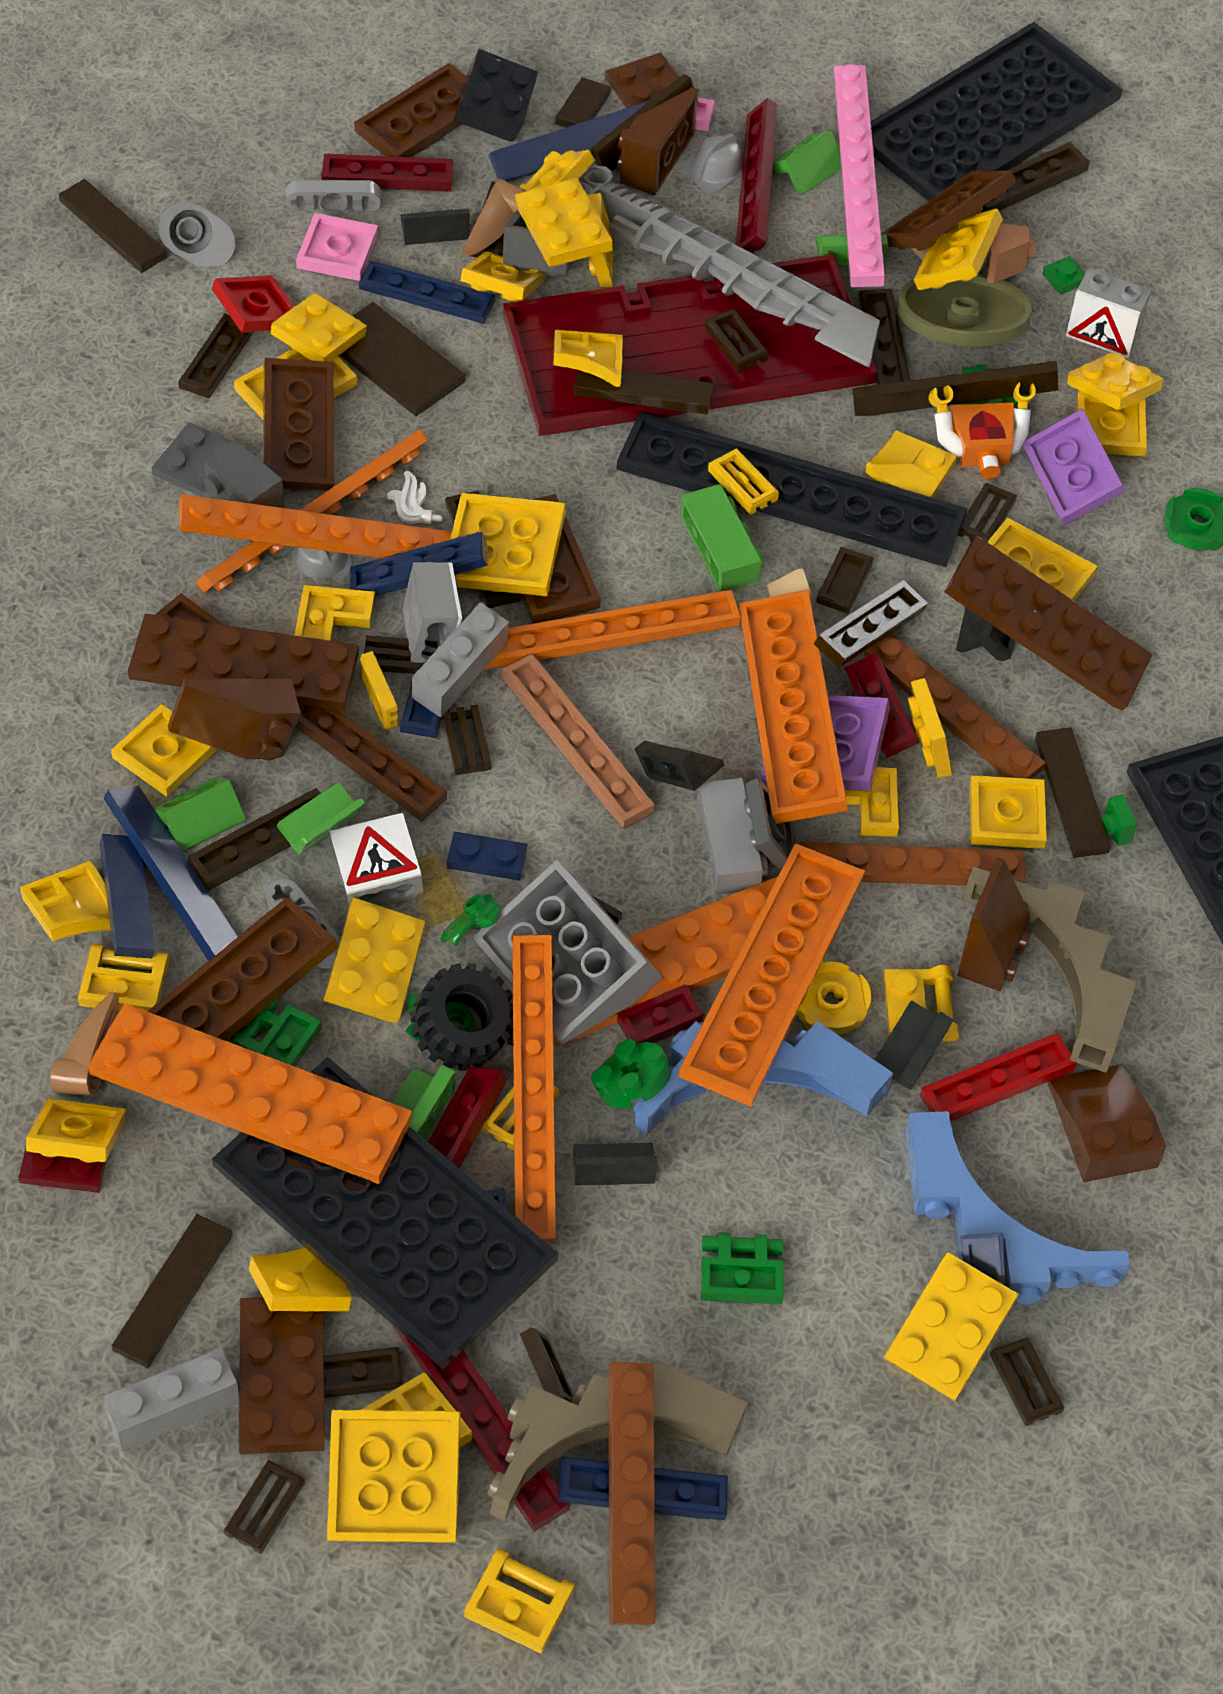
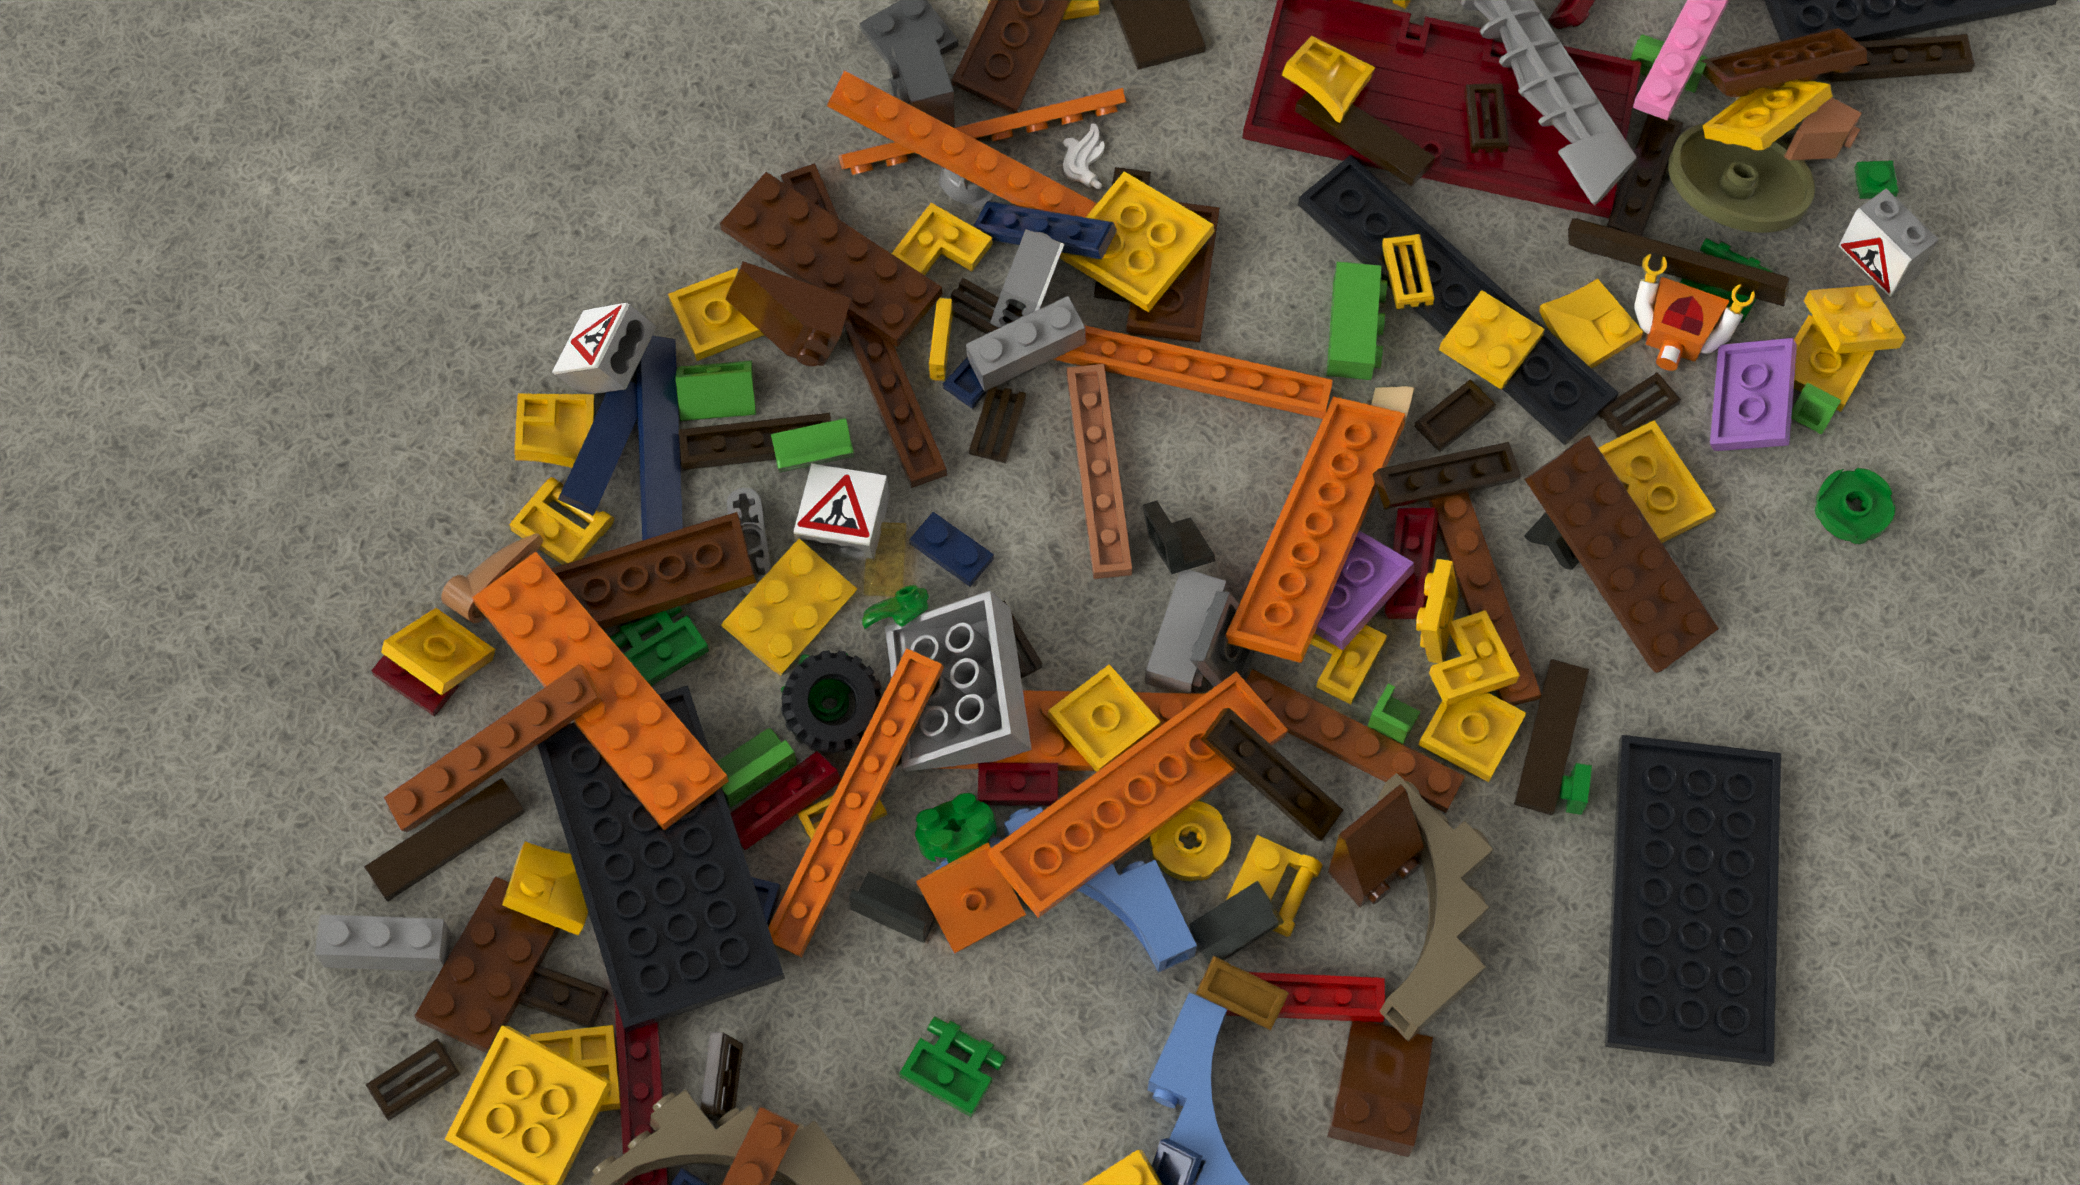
camera: 30 degrees right, 10 degrees up
none -> dark orange plate [384,664,603,832]
none -> piece [552,303,657,394]
none -> orange plate [916,843,1026,954]
none -> yellow plate [1048,664,1161,772]
none -> pearl gold tile [1196,956,1289,1030]
none -> dark brown tile [1200,708,1343,841]
none -> bright green panel [1368,683,1421,745]
none -> yellow plate [1429,610,1520,706]
none -> yellow plate [1439,290,1545,390]
none -> bright green plate [1791,382,1841,435]

